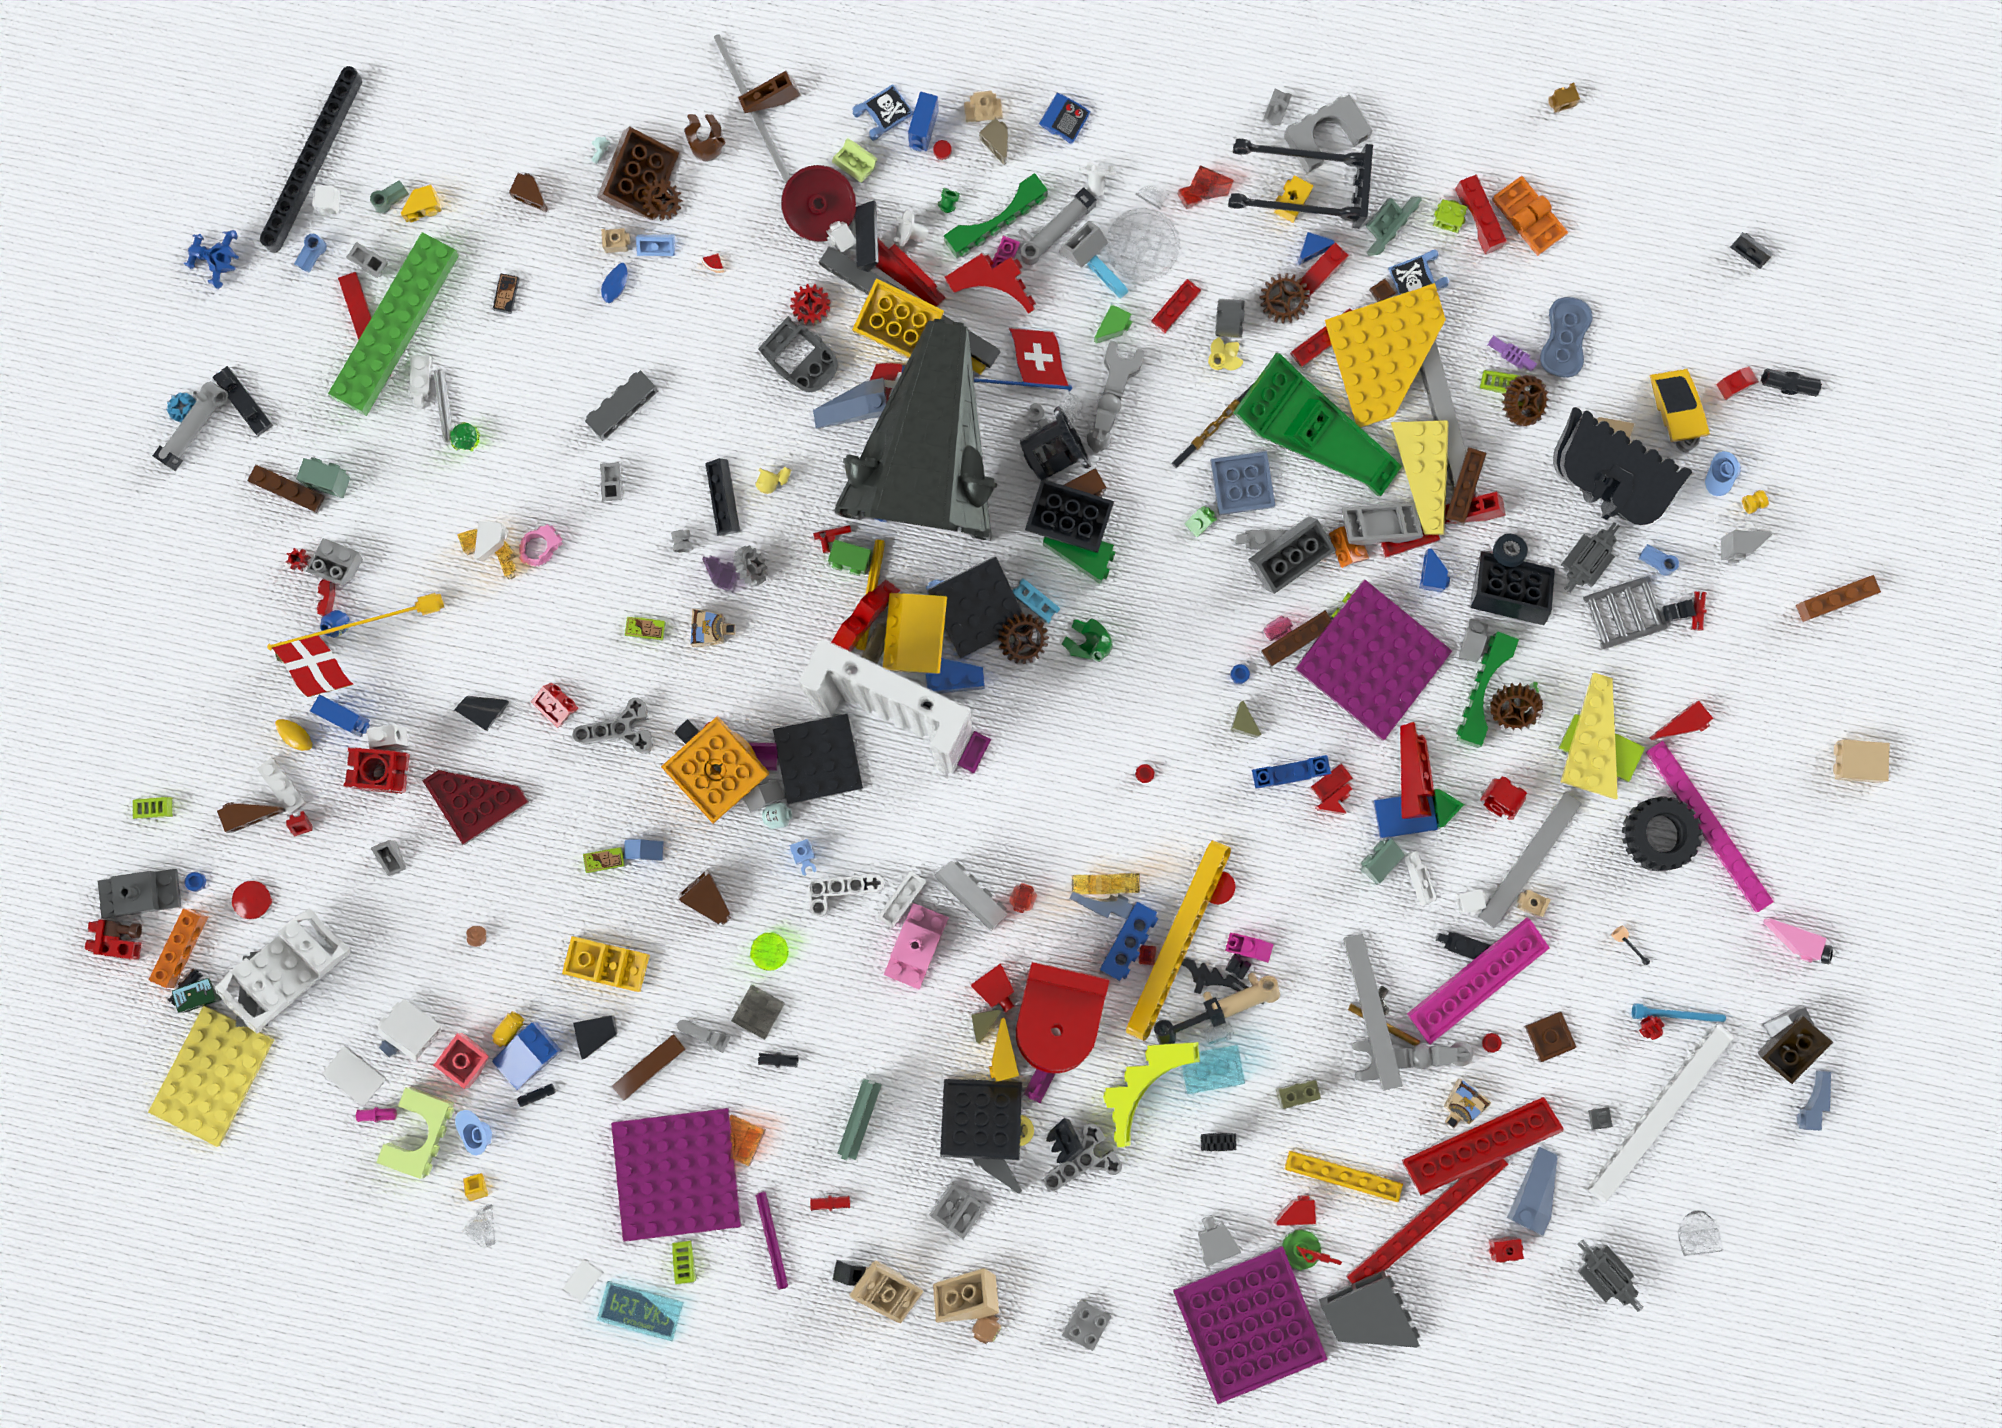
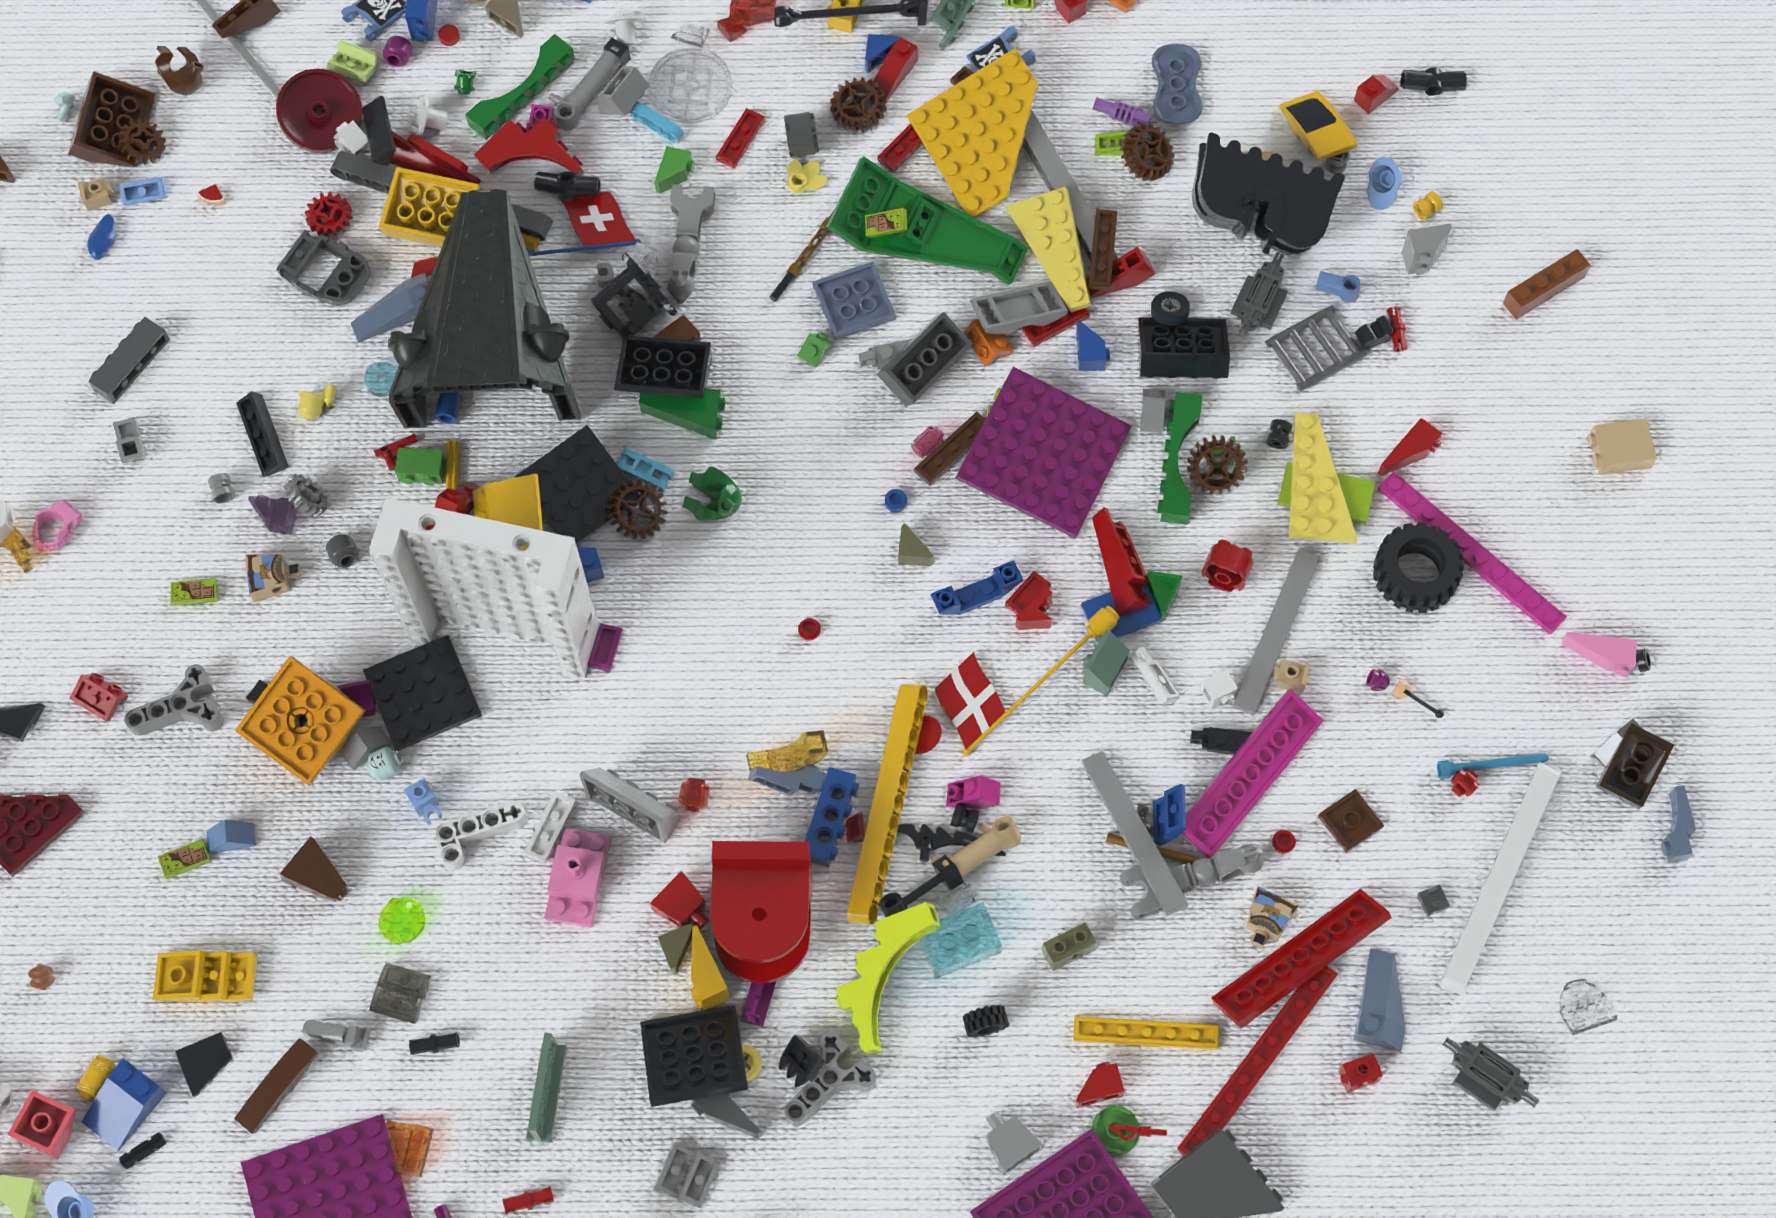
camera: 10 degrees left, 15 degrees down
none -> dark grey head [326,534,359,568]
none -> clear light blue piece [364,362,397,397]
none -> magenta head [382,36,413,67]
none -> black piece [534,171,601,200]
none -> tile [865,208,907,238]
none -> flag [935,606,1120,756]
none -> blue slope [1152,784,1186,846]
none -> black wheel [1266,419,1293,449]
none -> magenta plate [1366,669,1390,691]

